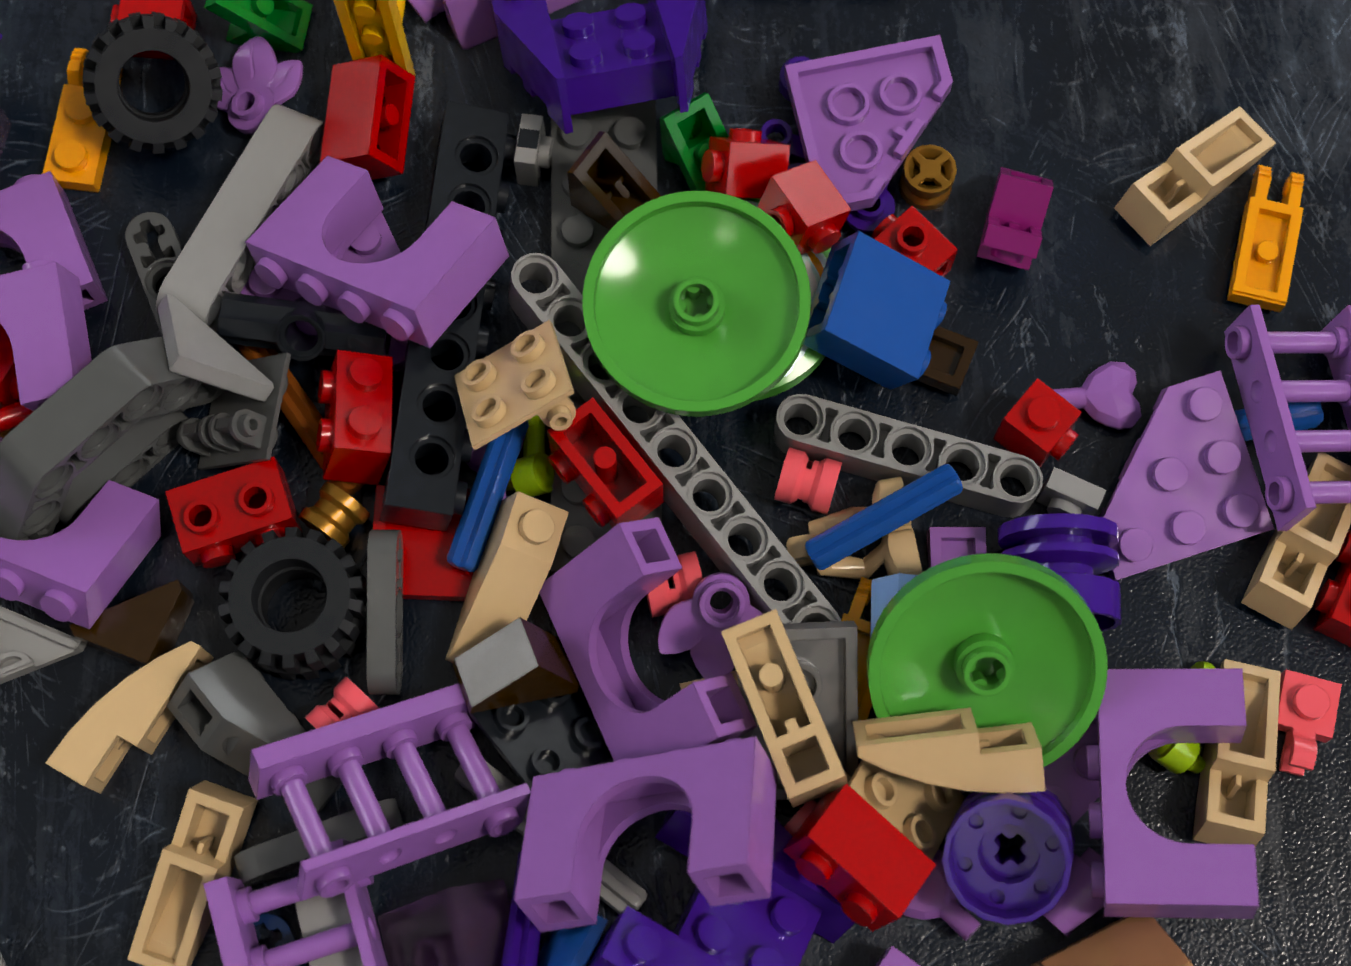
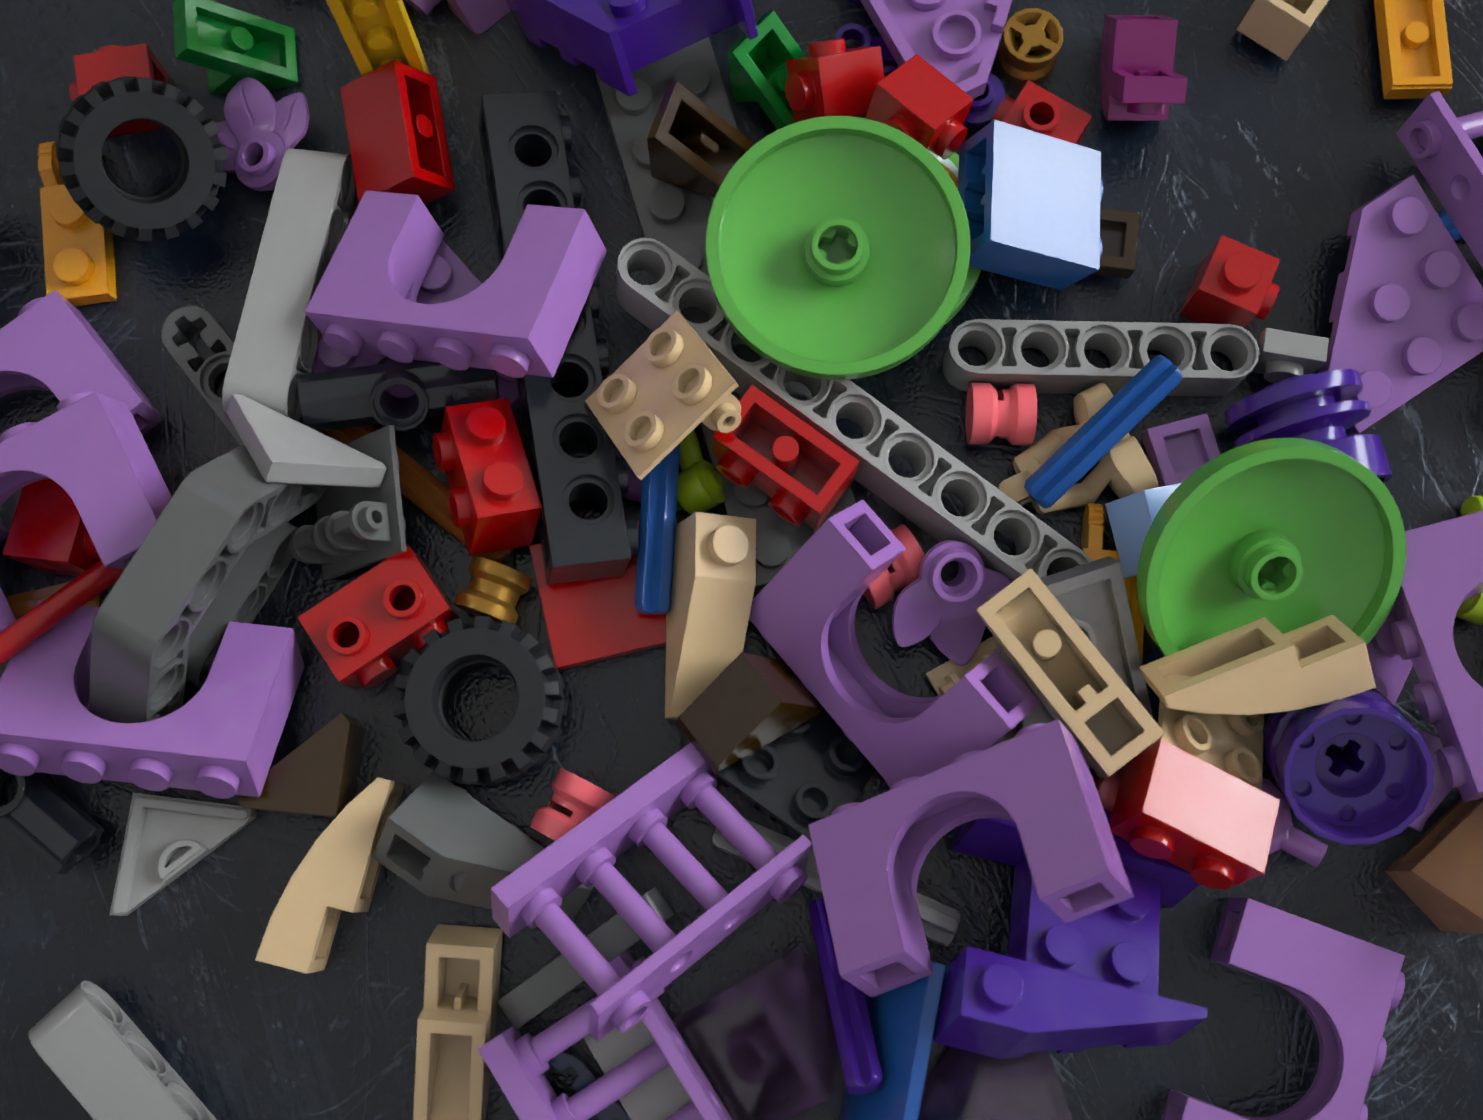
camera: 15 degrees left, 5 degrees up
dark grey beam [367,529,403,695] -> none
light grey plate [514,113,554,187] -> none
medium lavender rock [1053,361,1142,430] -> none

